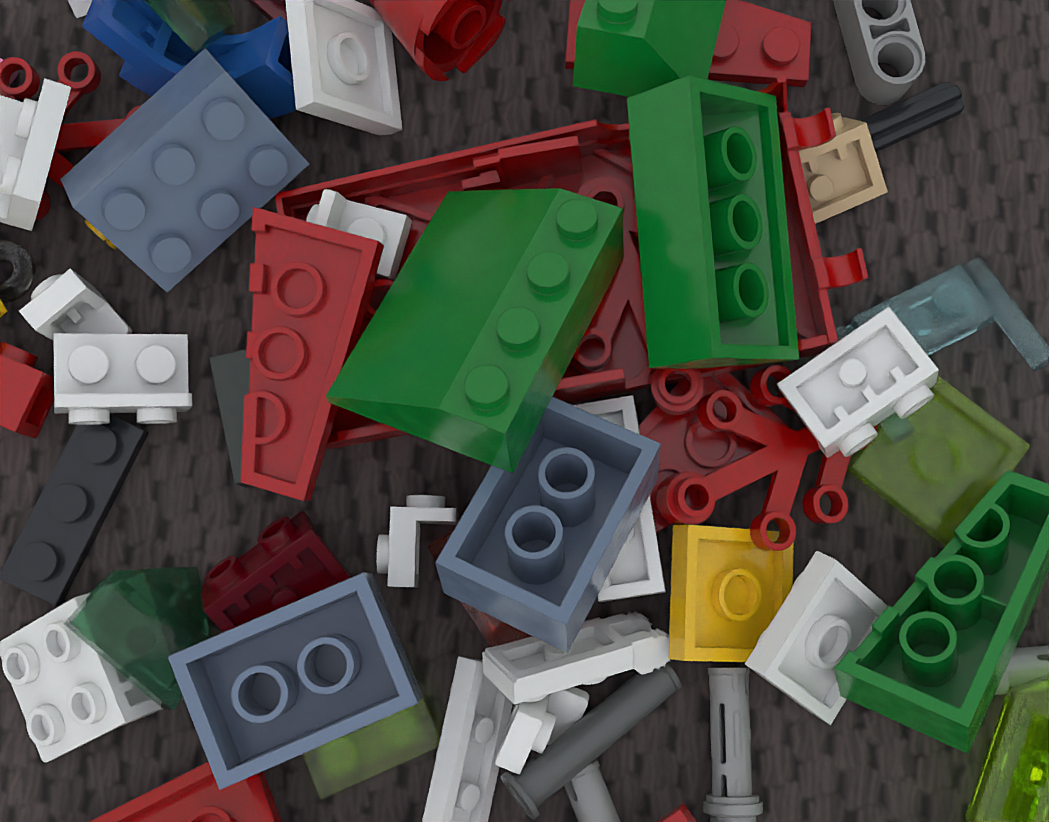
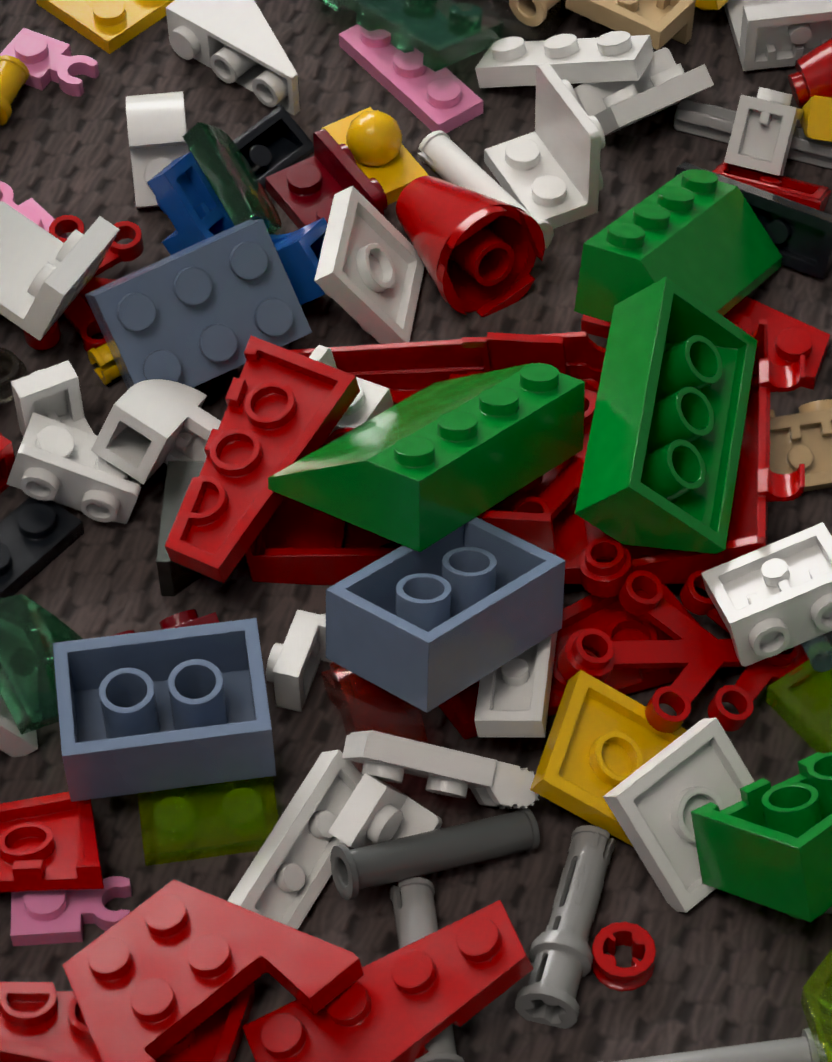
camera: 20 degrees right, 30 degrees down
none -> white brick [90,379,221,485]
none -> red bush [592,922,656,992]

